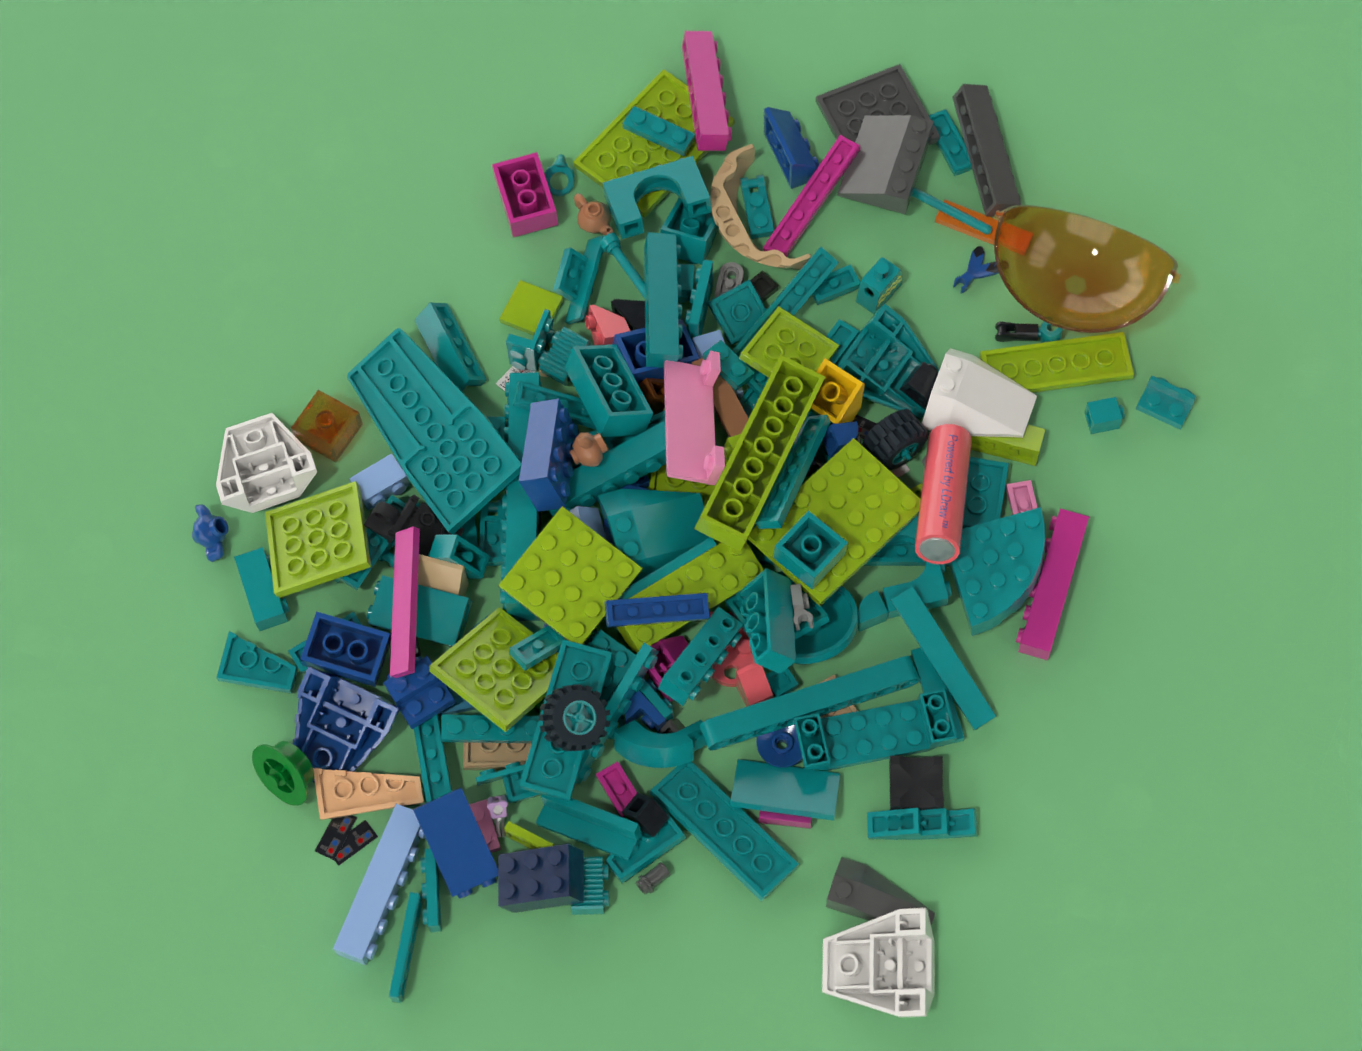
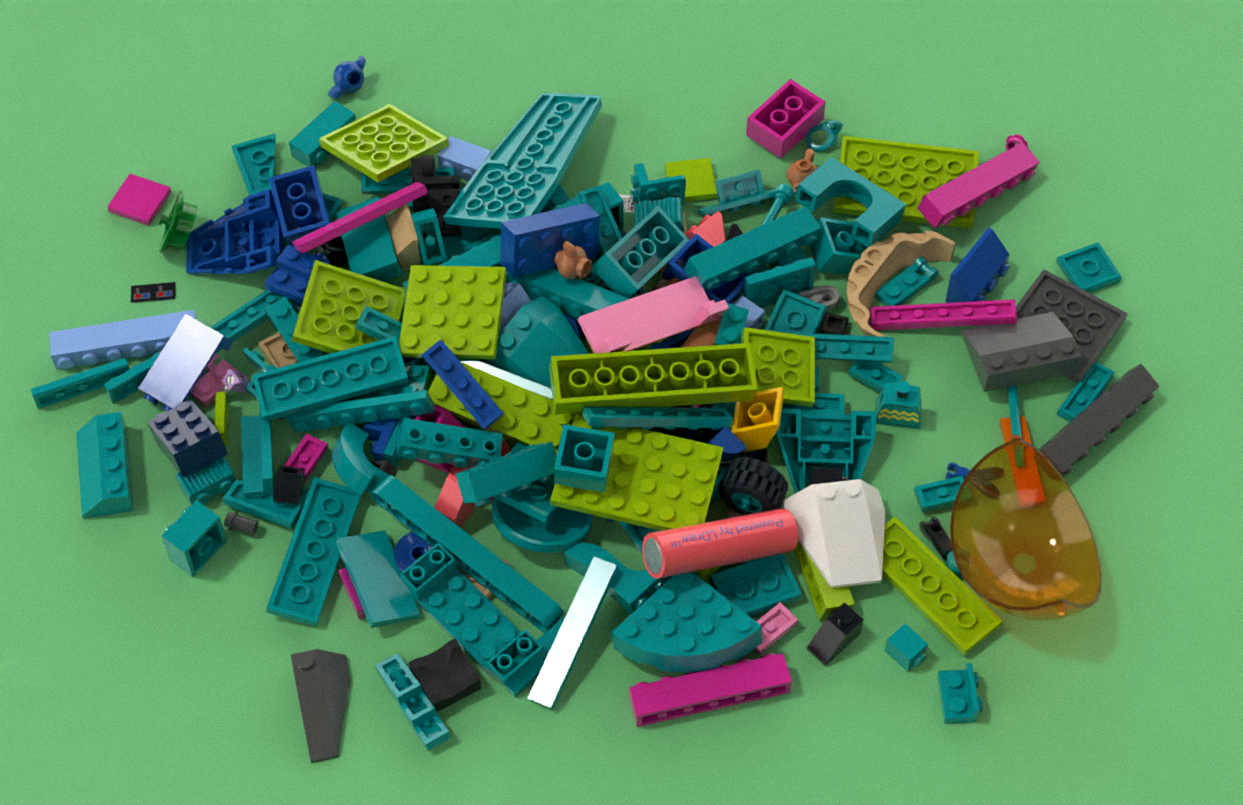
camera: 55 degrees right, 10 degrees down
white wedge [216,413,317,513] -> none
clear orange brick [291,390,363,462] -> none
light nougat wing [313,768,424,820] -> none
black sticker [334,820,378,866] -> none
teal panel [415,302,487,391] -> none
black wheel [539,685,610,751] -> none
teal plate [623,106,695,156] -> none
teal plate [766,668,799,697] -> none
light grey plate [790,584,814,630] -> none
white wedge [822,908,935,1017] -> none
none -> teal slope [76,411,134,519]
none -> dark pink tile [107,173,171,226]
none -> teal brick [161,500,227,577]
none -> black slope [807,602,864,666]
none -> teal plate [914,476,971,512]
none -> dark pink plate [1006,134,1028,150]
none -> teal tile [1056,242,1122,293]

